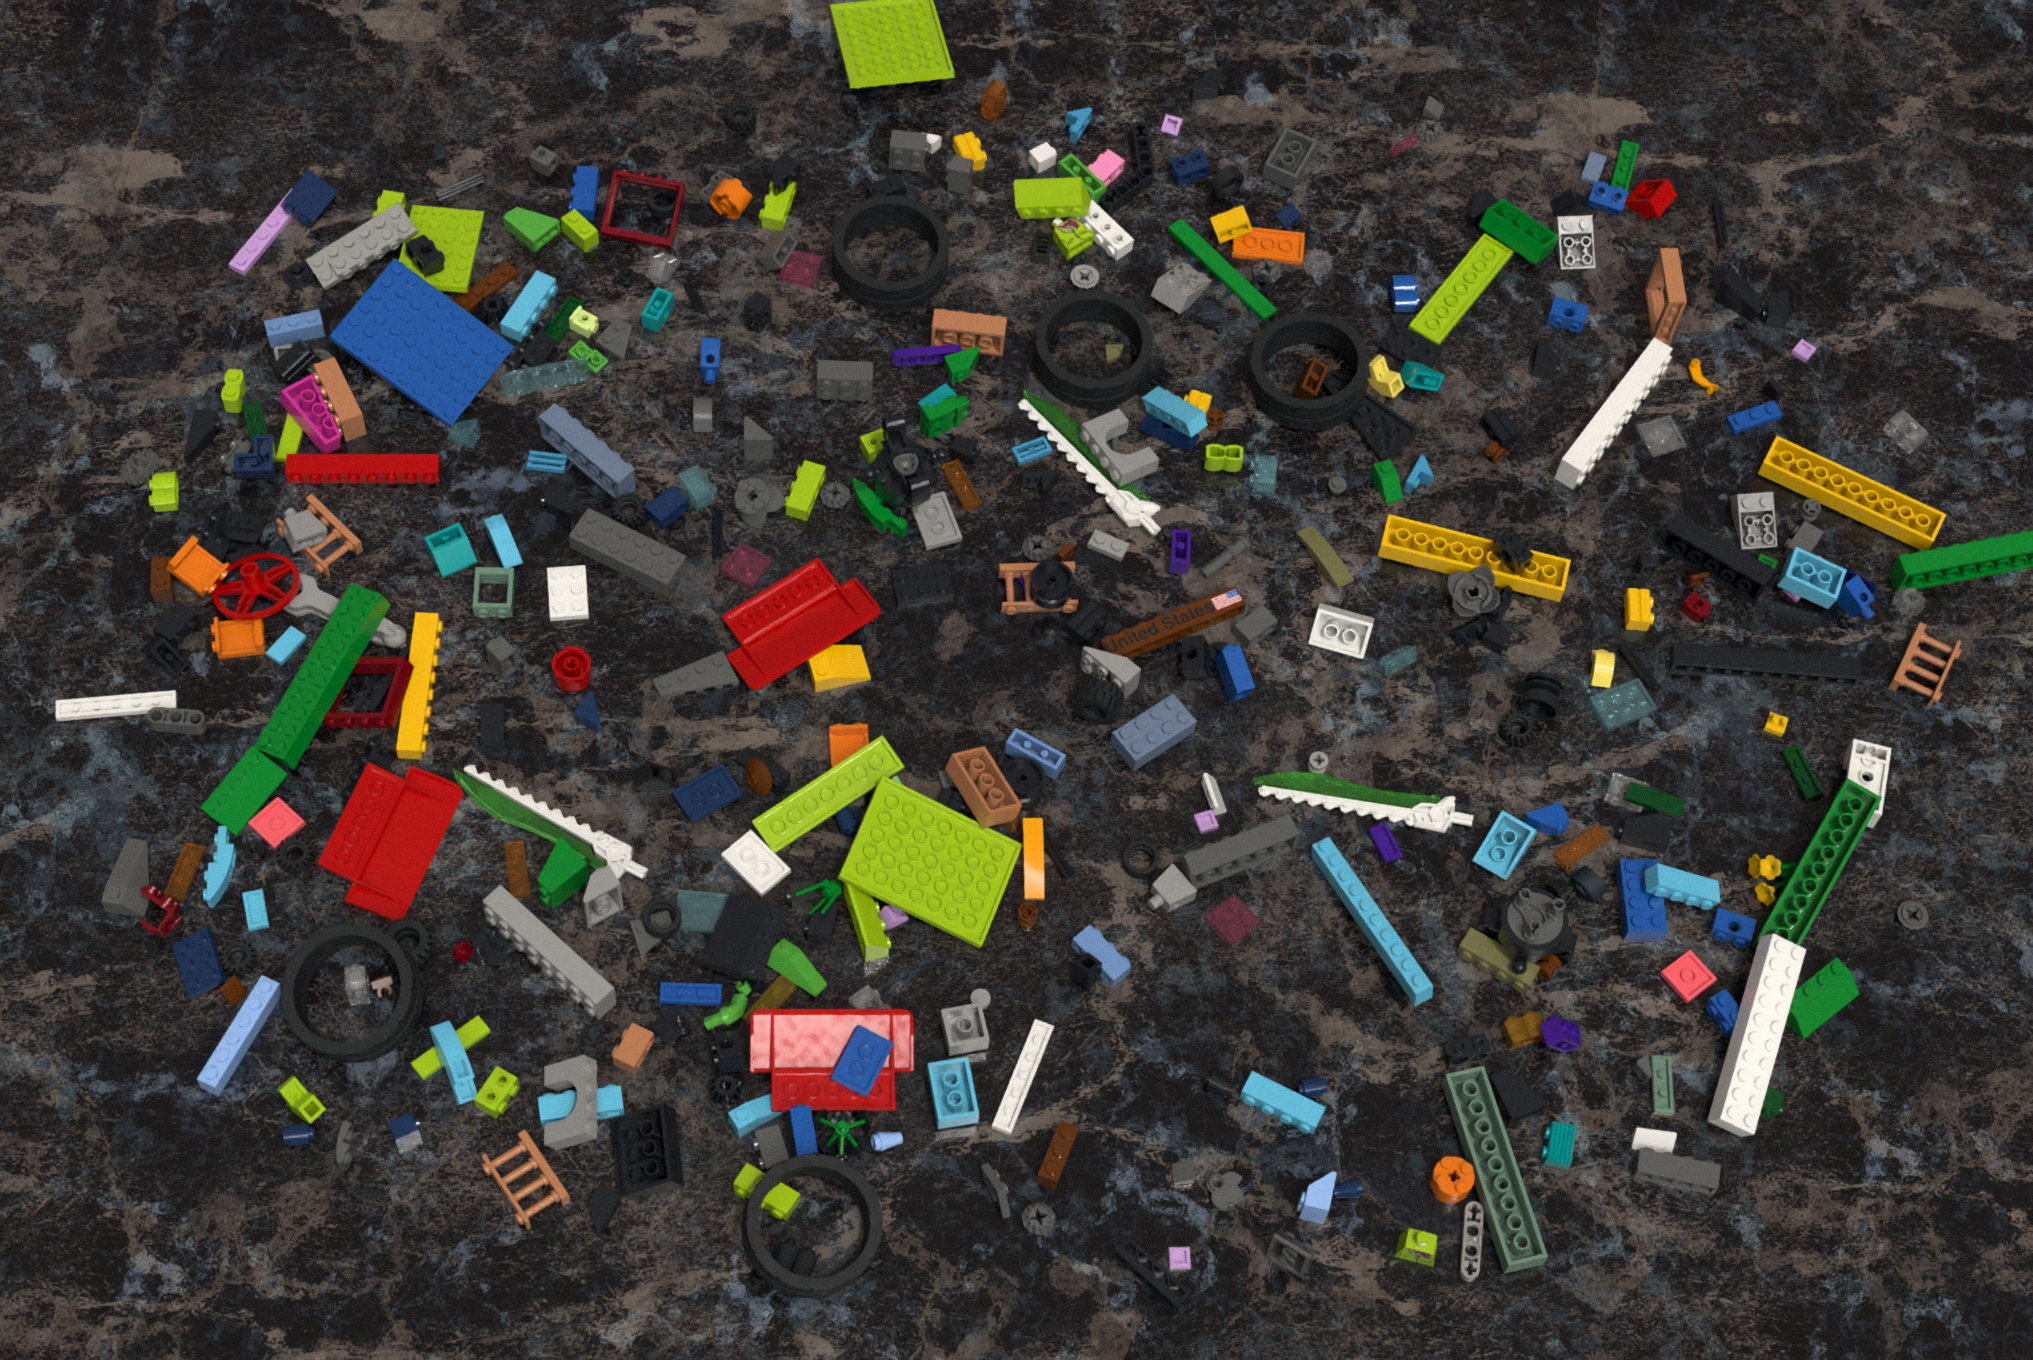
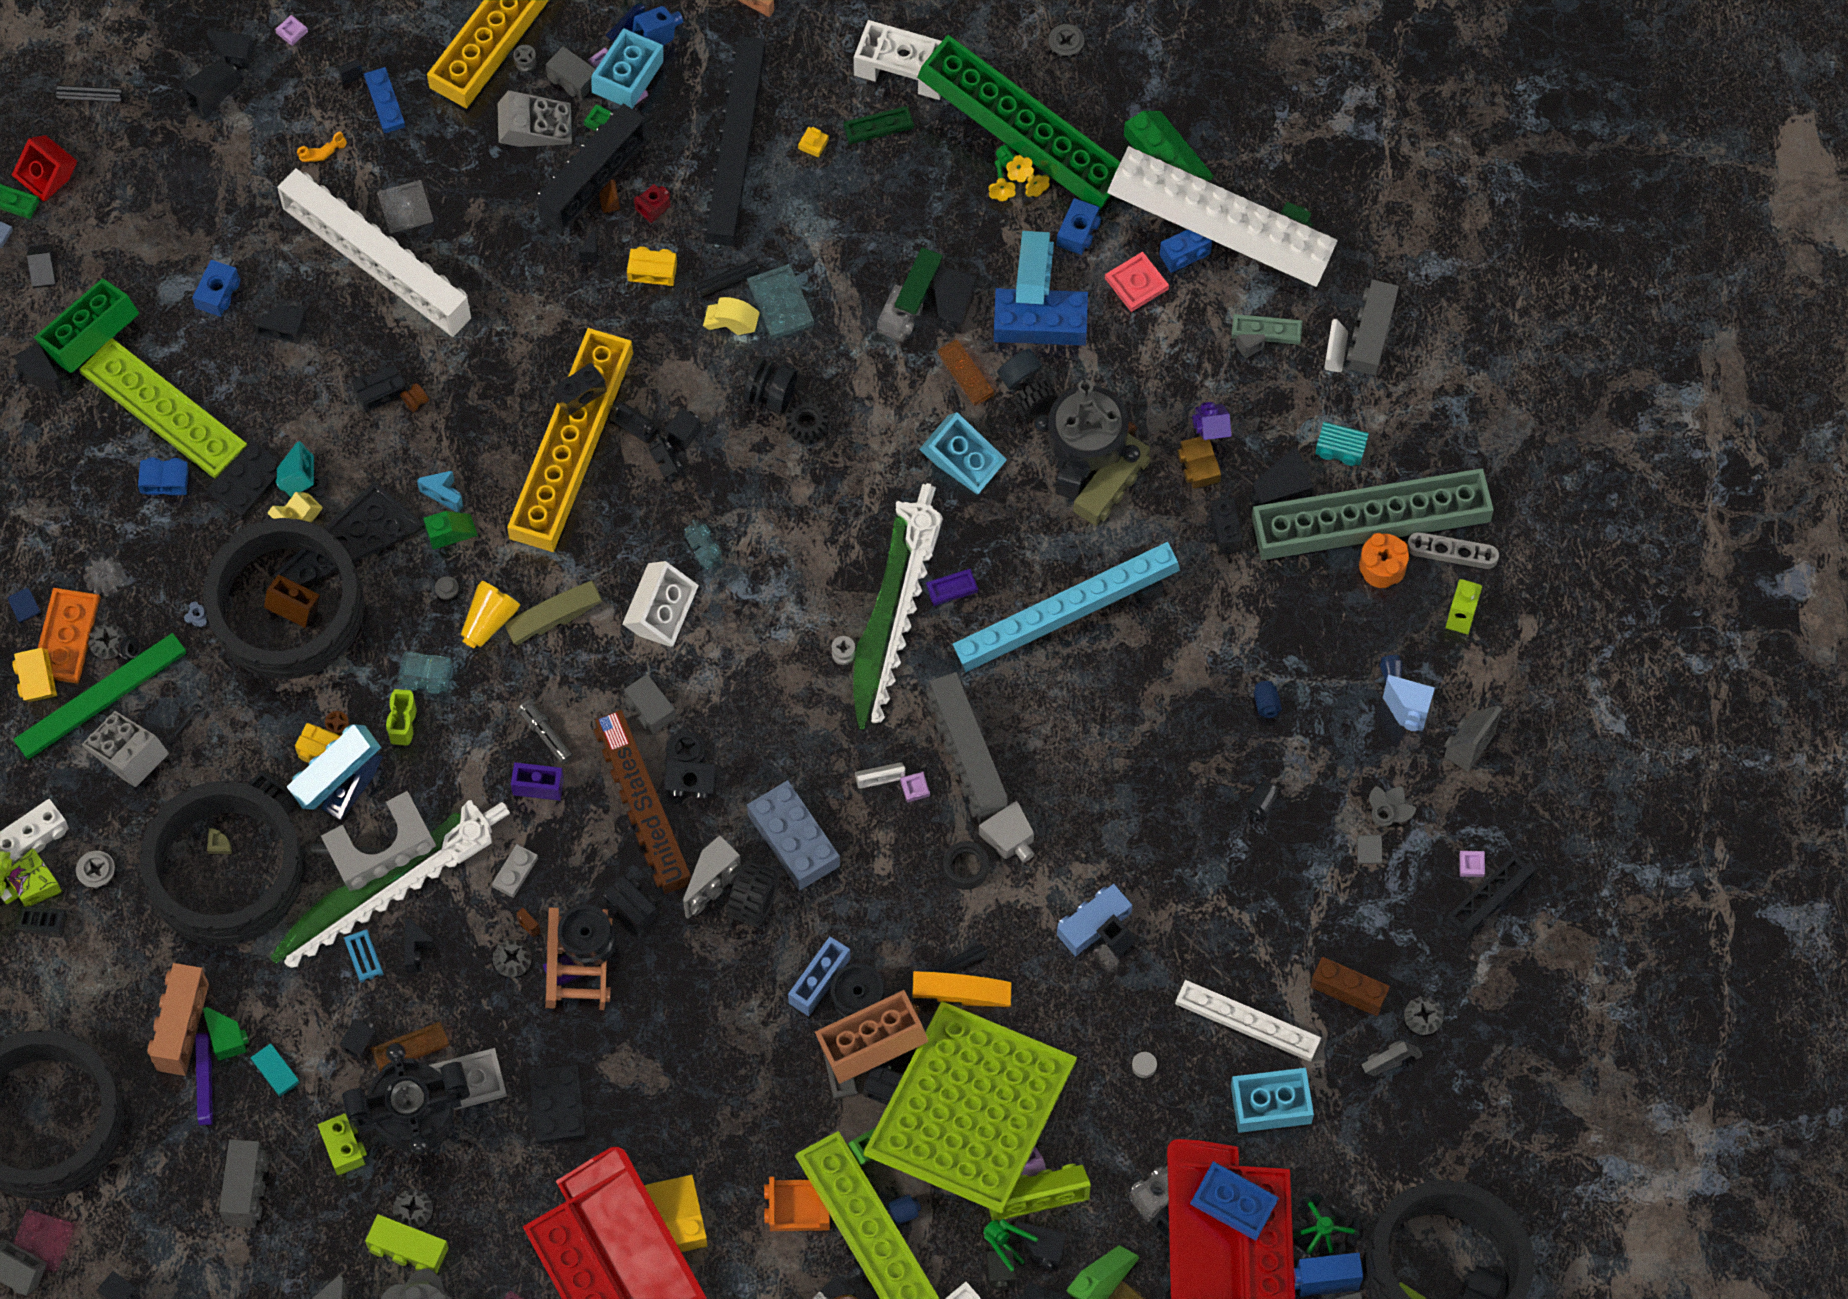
camera: 80 degrees left, 5 degrees up
green slope [852,478,908,539] -> none
light blue cone [871,1131,903,1152] -> none
green hips [919,394,969,440] -> none
light grey brick [940,1002,990,1056] -> none
reddish brown wheel [1017,903,1038,929] -> none
clear pink plate [1204,893,1261,947] -> none
blue brick [1214,644,1255,702] -> none
medium azure brick [1240,1071,1326,1135] -> none
dark grey brick [1448,566,1500,617] -> none
blue slope [1522,802,1571,836] -> none
light grey slope [1552,215,1595,270] -> none
blue brick [1587,181,1629,217] -> none
nougat window [1644,248,1687,343] -> none
none -> yellow cone [461,581,520,649]

